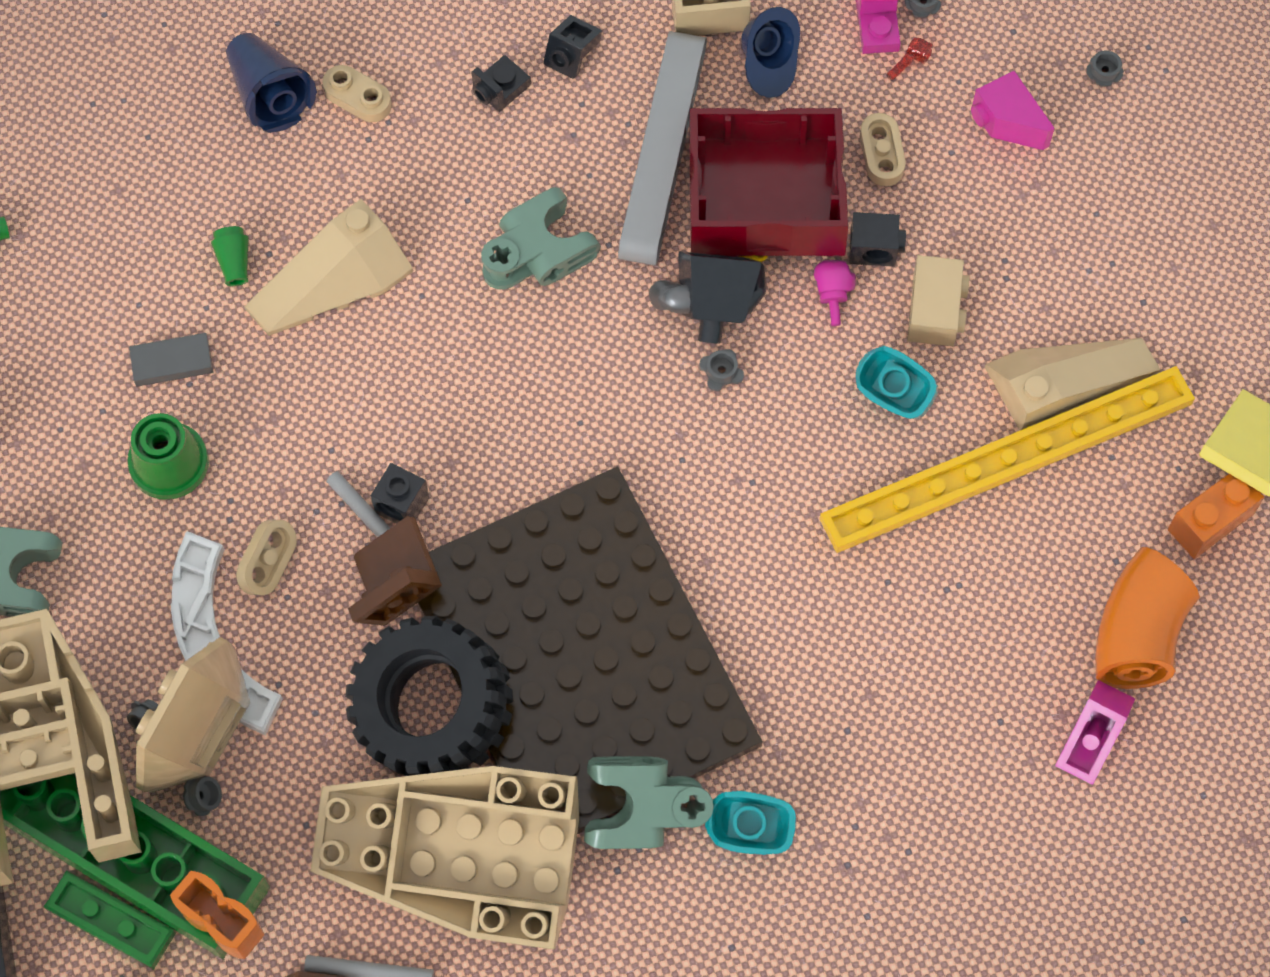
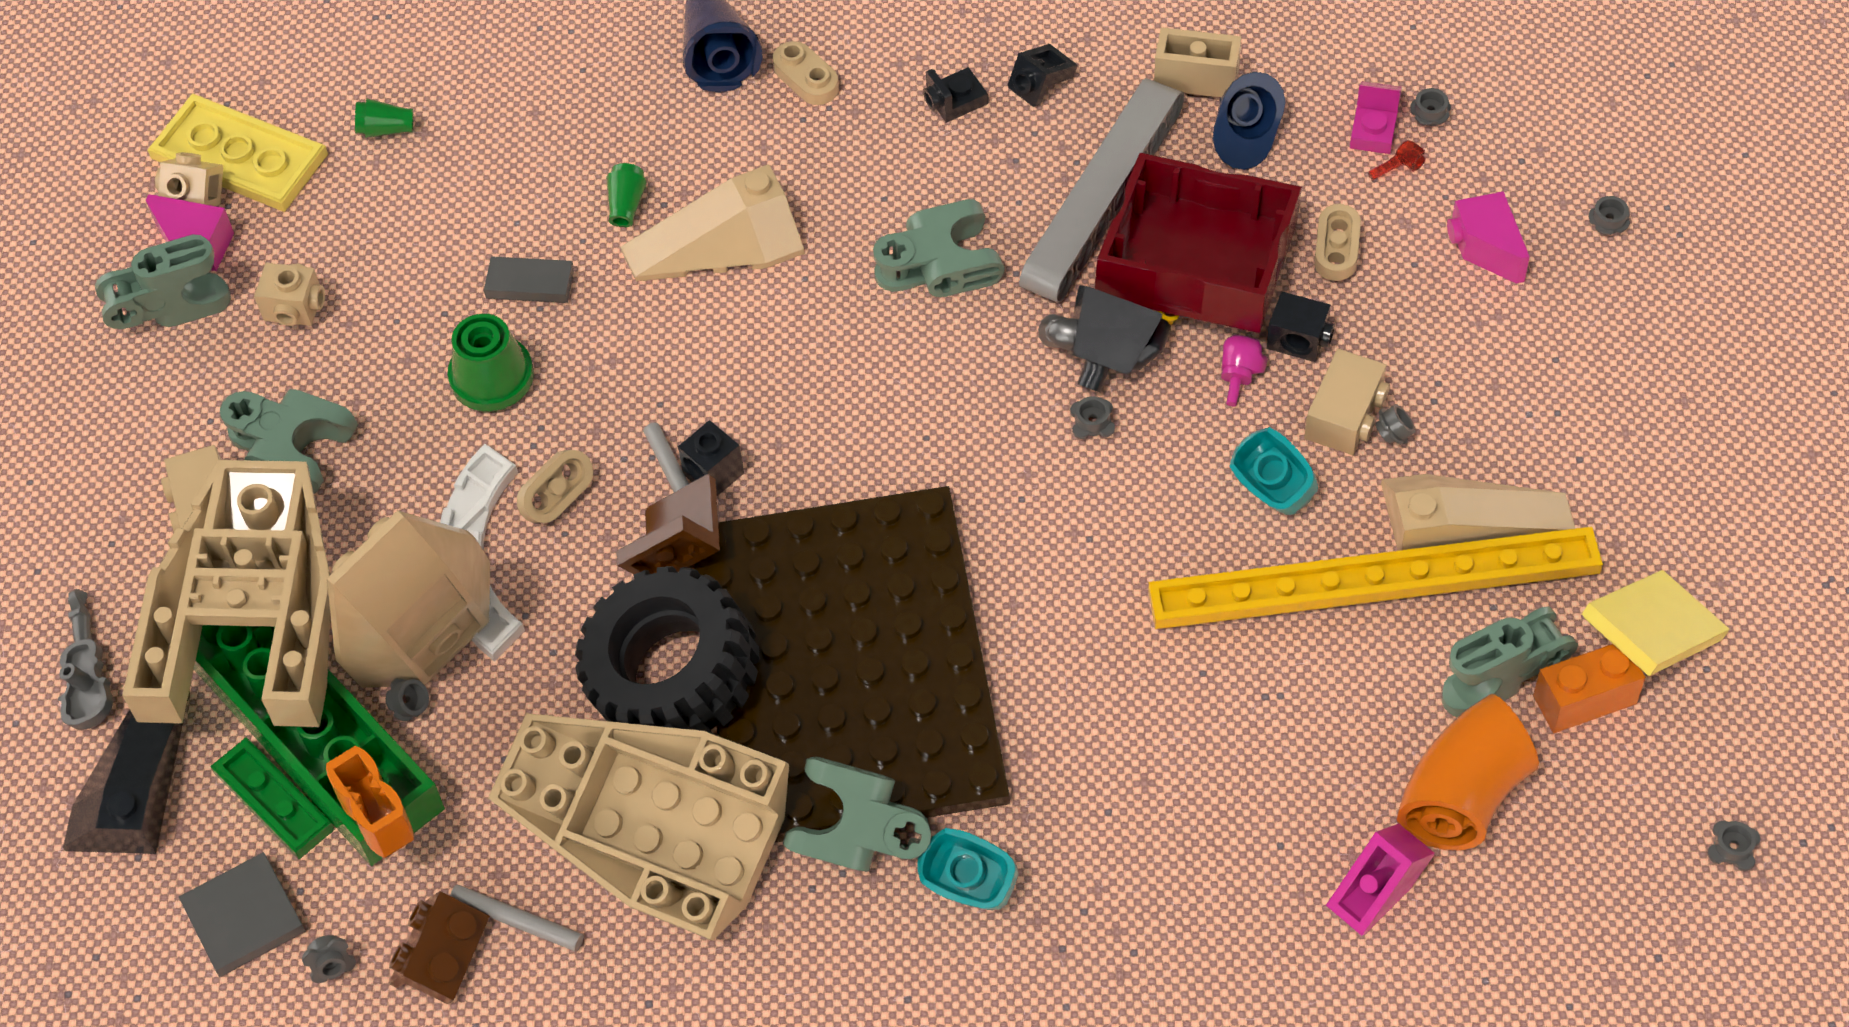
camera: 20 degrees right, 10 degrees down
none -> dark grey plate [1376,404,1416,445]
none -> sand green piece [1441,606,1578,717]

